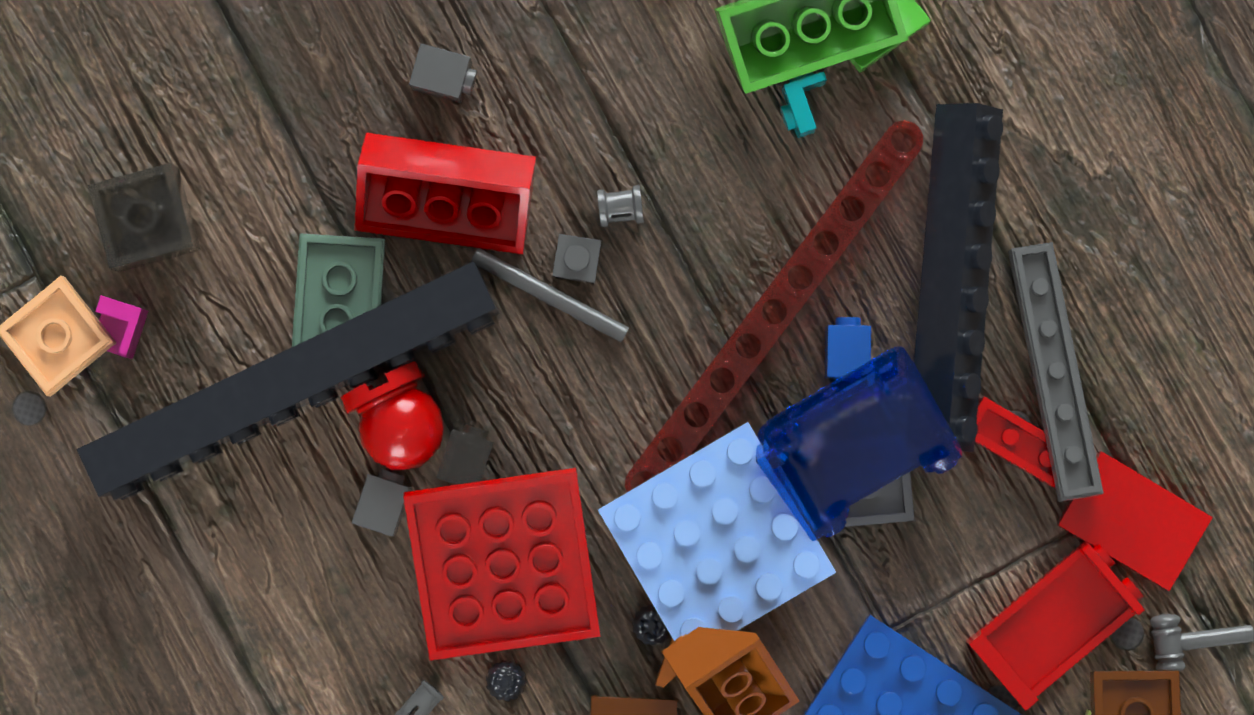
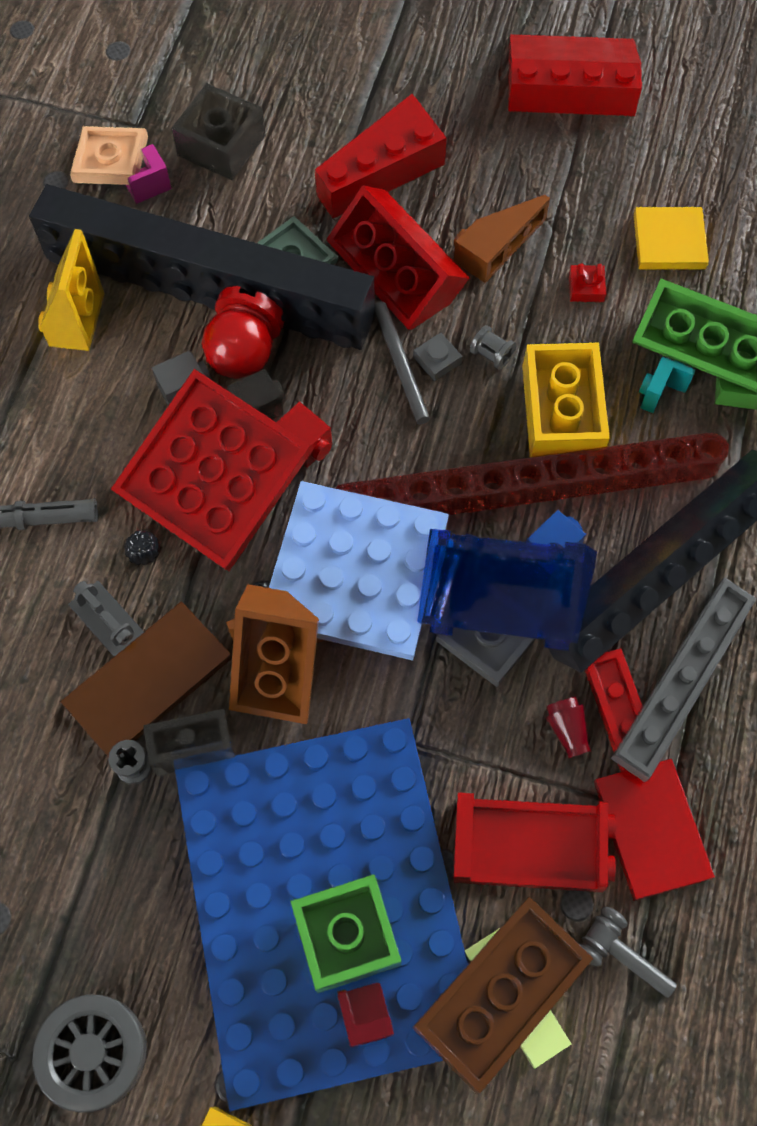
camera: 45 degrees right, 20 degrees down
dark grey brick [409,43,477,104] -> none
none -> yellow slope [38,229,105,351]
none -> red brick [277,401,332,468]
none -> red wedge [315,93,447,218]
none -> dark orange slope [453,195,550,283]
none -> yellow brick [522,343,610,461]
none -> dark red cone [546,696,591,759]
none -> red tile [569,264,606,302]

